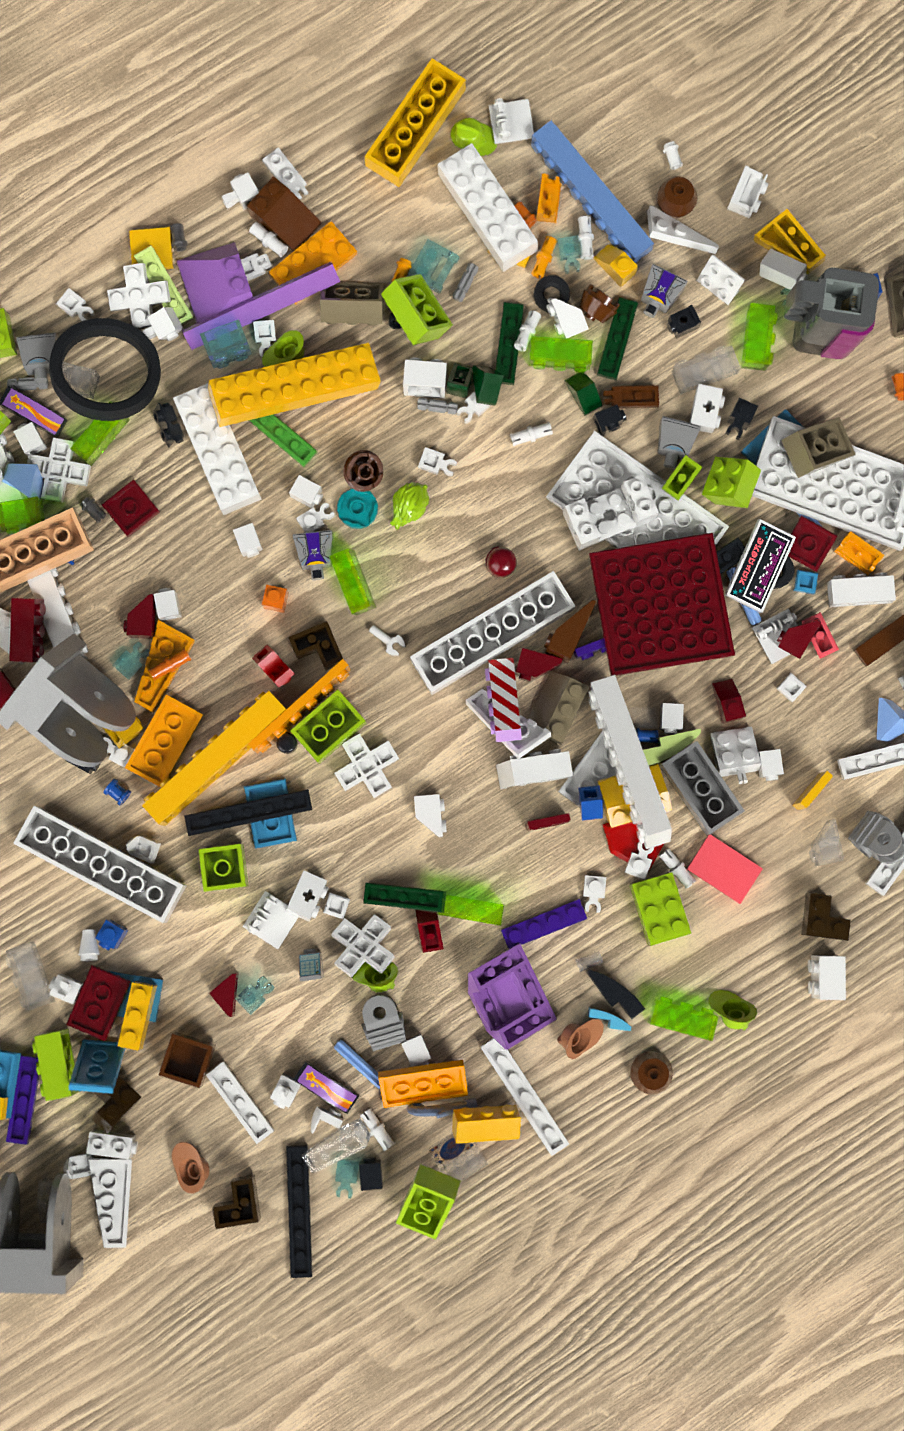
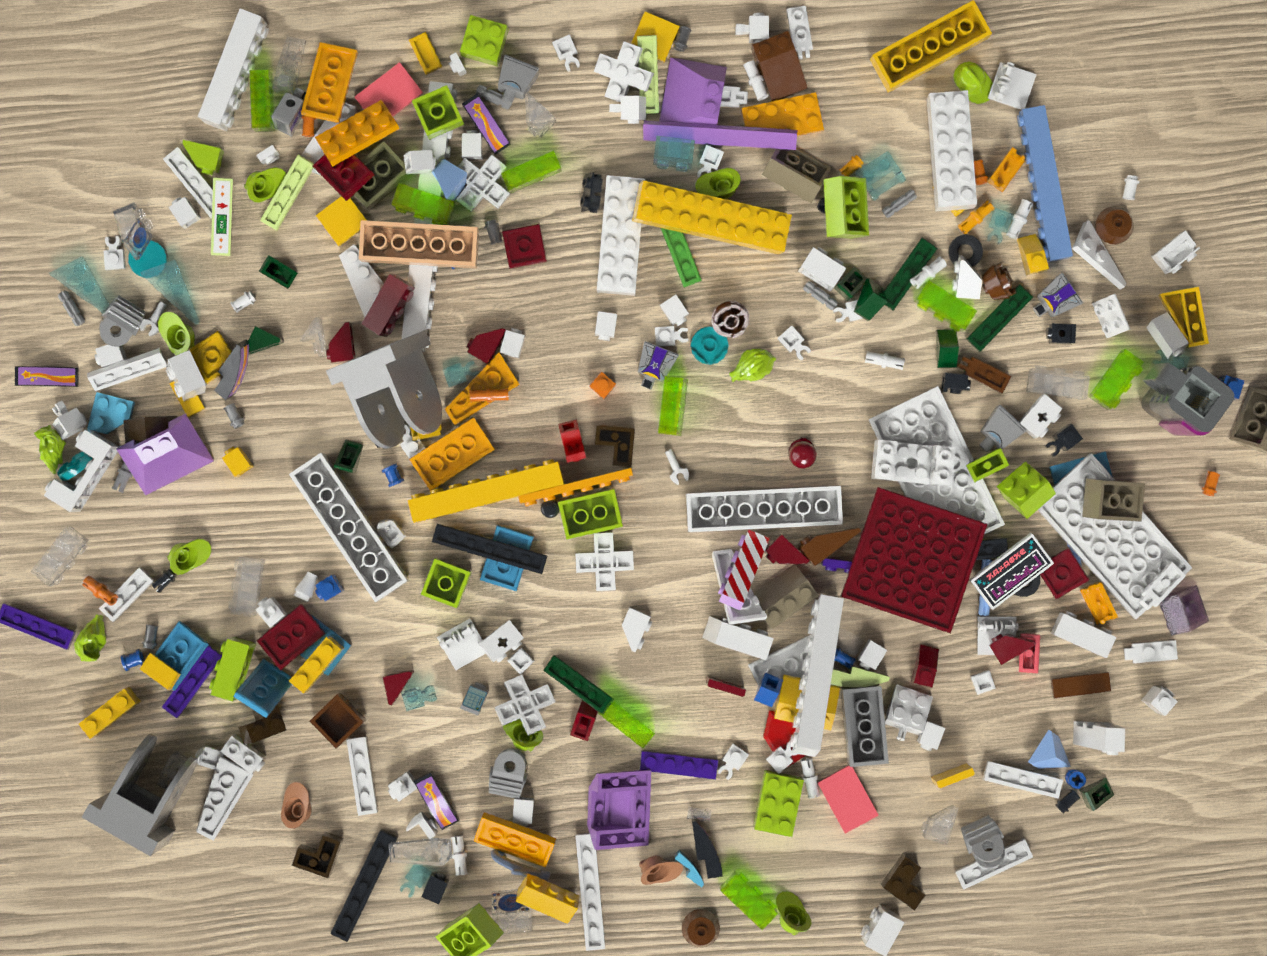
camera: 30 degrees right, 5 degrees up
black tyre [49,318,161,421] -> none
light blue axle [334,1040,380,1089] -> none
dark azure tile [793,570,818,595] -> none
none -> dark green slope [334,440,363,473]

